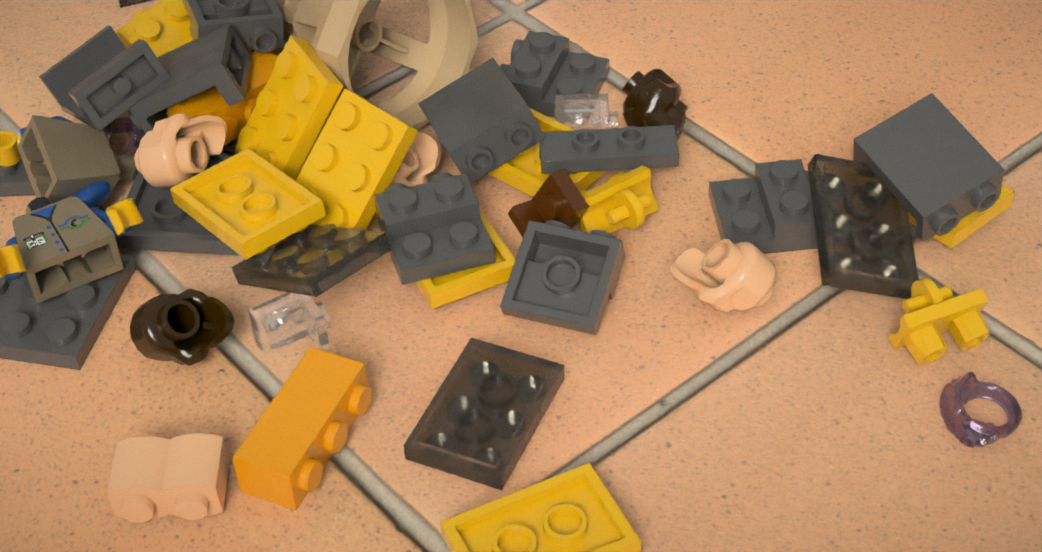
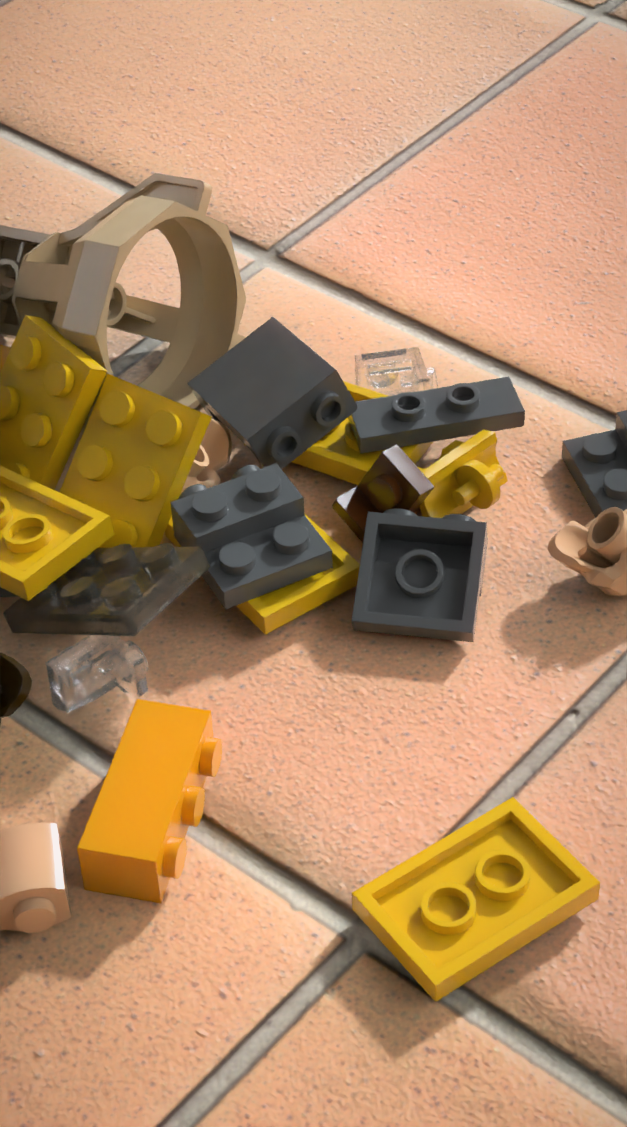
camera: 10 degrees left, 0 degrees up
clear smoke plate [403,337,565,490] -> none
dark grey plate [500,31,609,123] -> none
dark brown head [622,69,688,141] -> none

